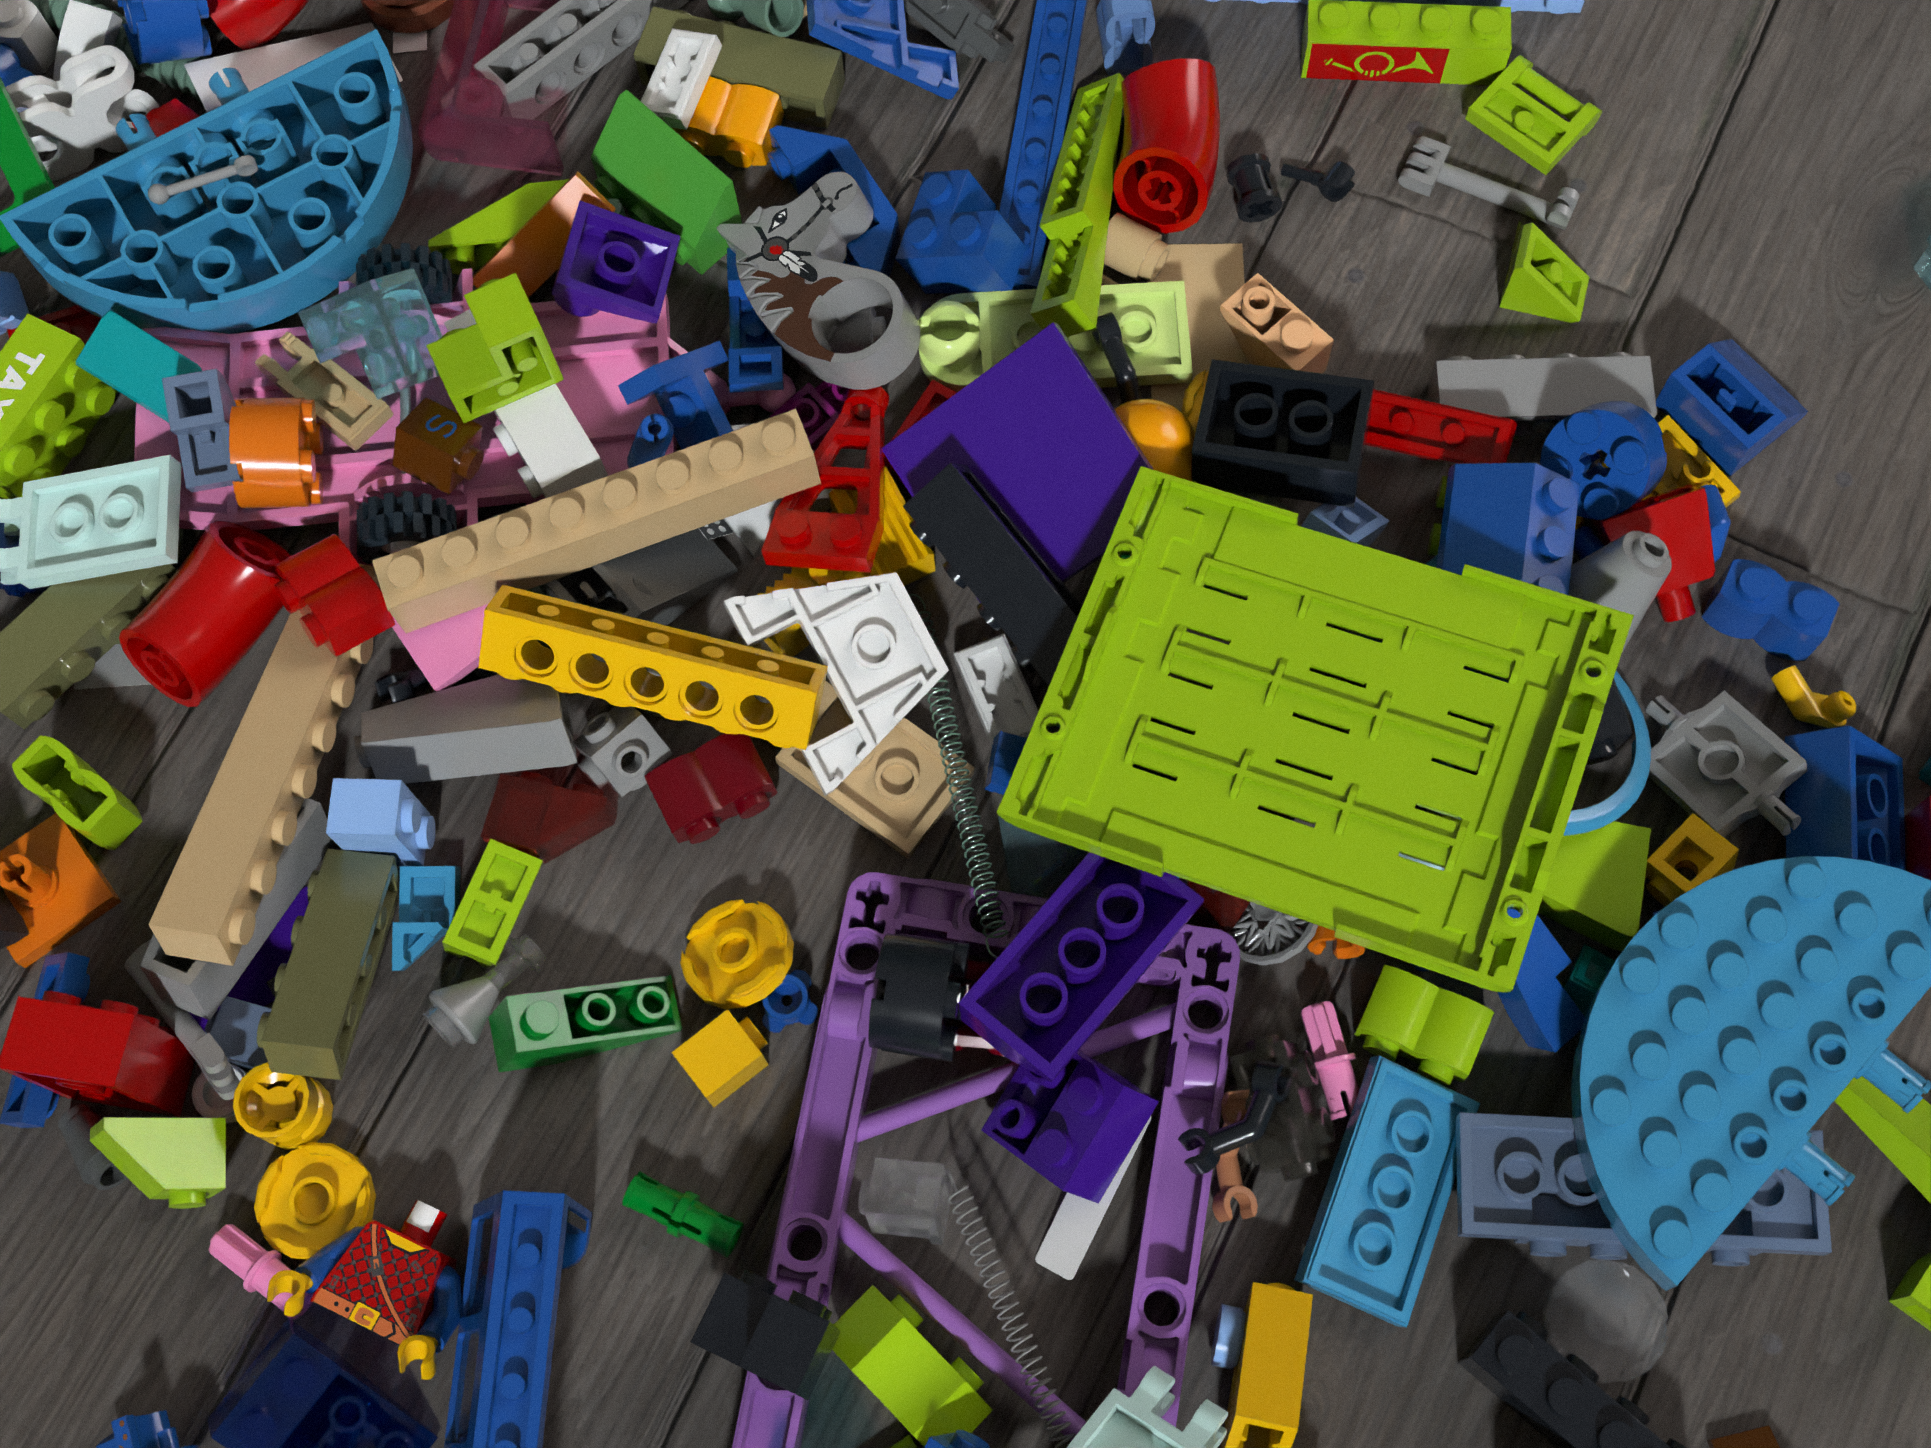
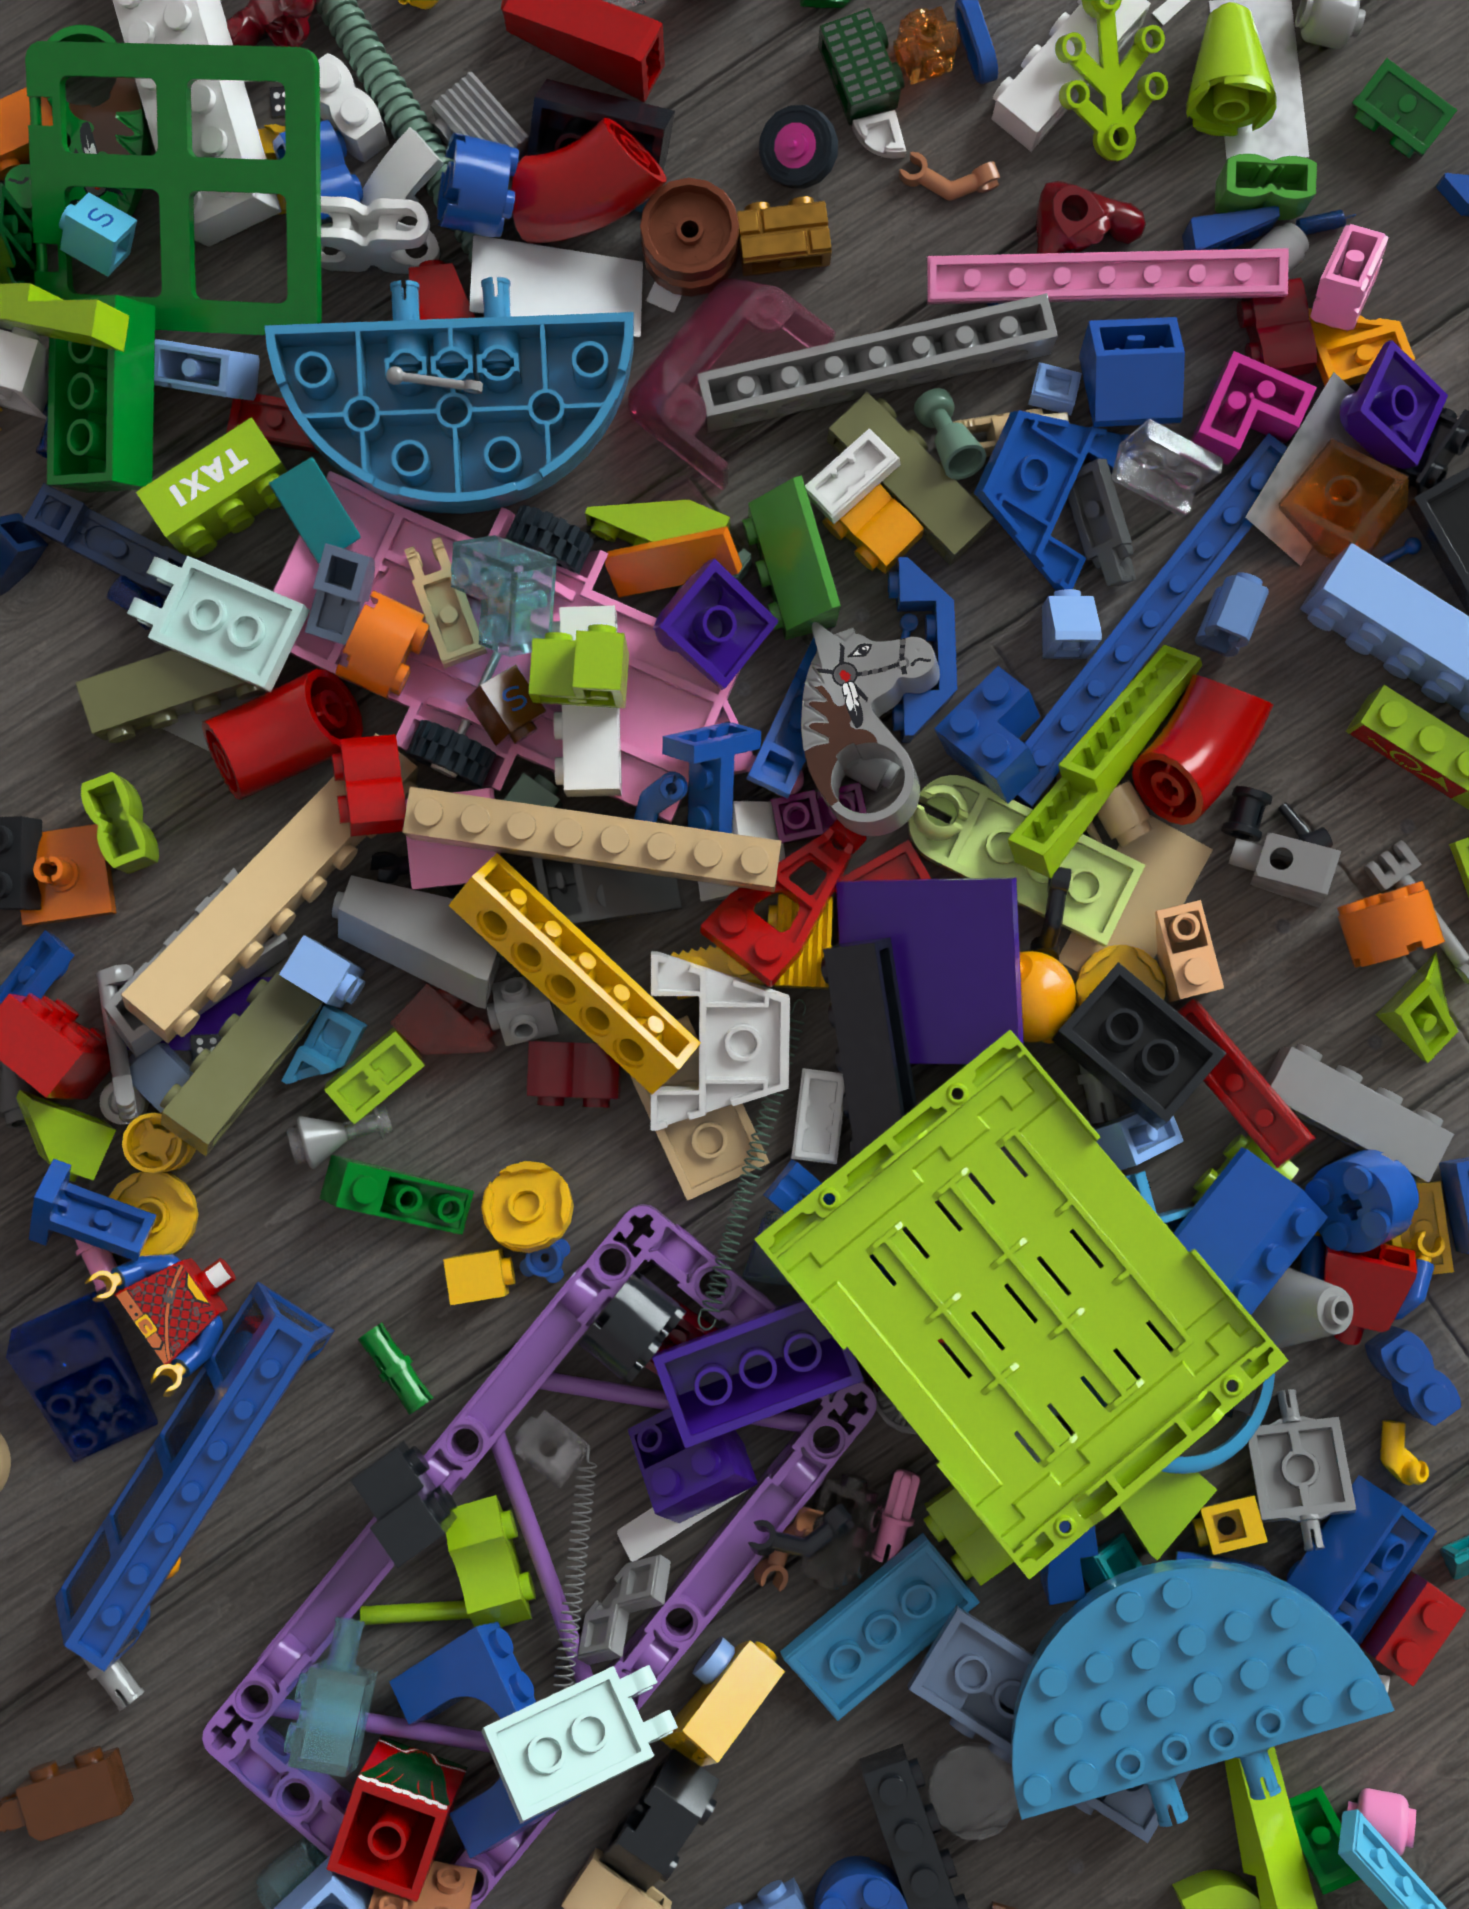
camera: 20 degrees right, 15 degrees up
none -> blue bracket [29,1158,156,1261]
none -> light grey tile [577,1554,671,1665]
none -> light blue slope [1042,589,1102,659]
none -> light grey torso [1228,833,1341,908]
none -> orange brick [1337,881,1445,968]

